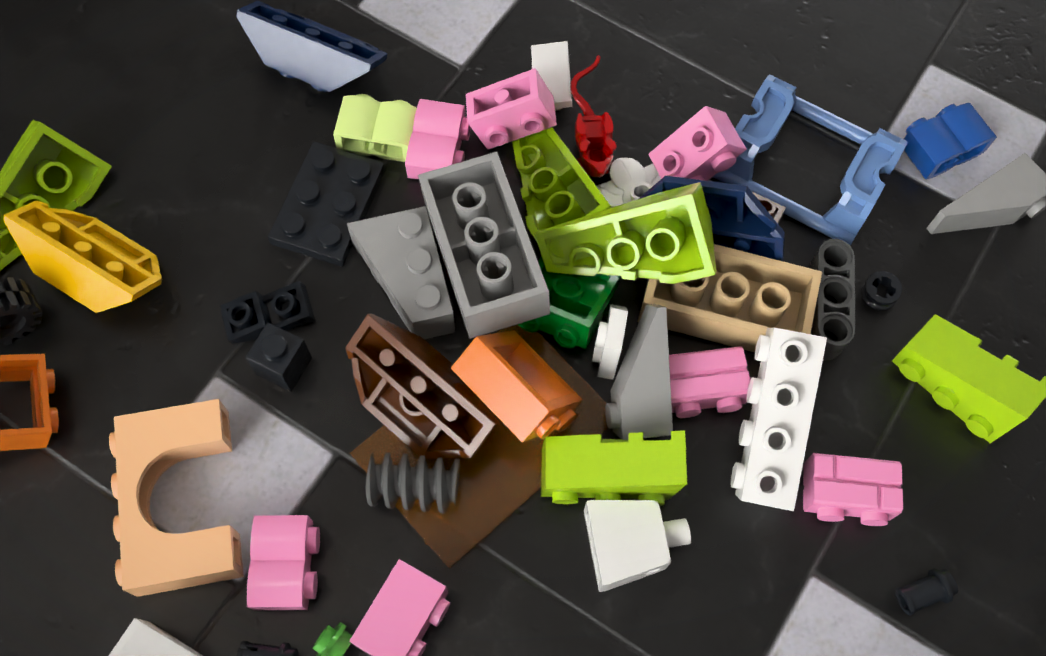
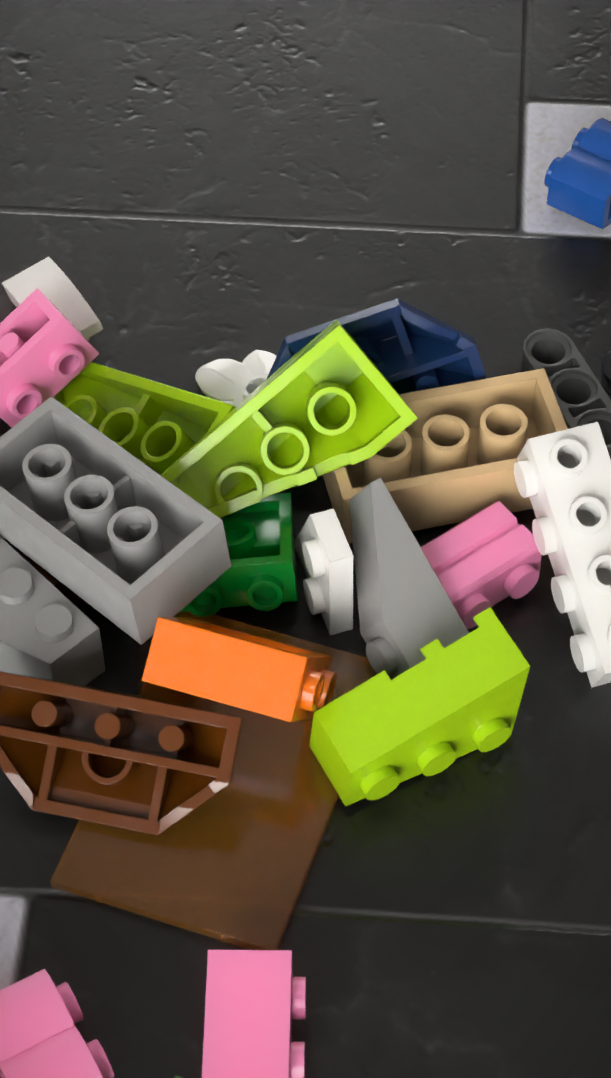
camera: 25 degrees left, 15 degrees down
dark grey piece [365,452,460,514] -> none
red animal [570,55,616,178] -> none
white torso [584,500,691,592] -> none
bright pink brick [648,106,747,181] -> none
medium blue piece [713,74,908,245] -> none

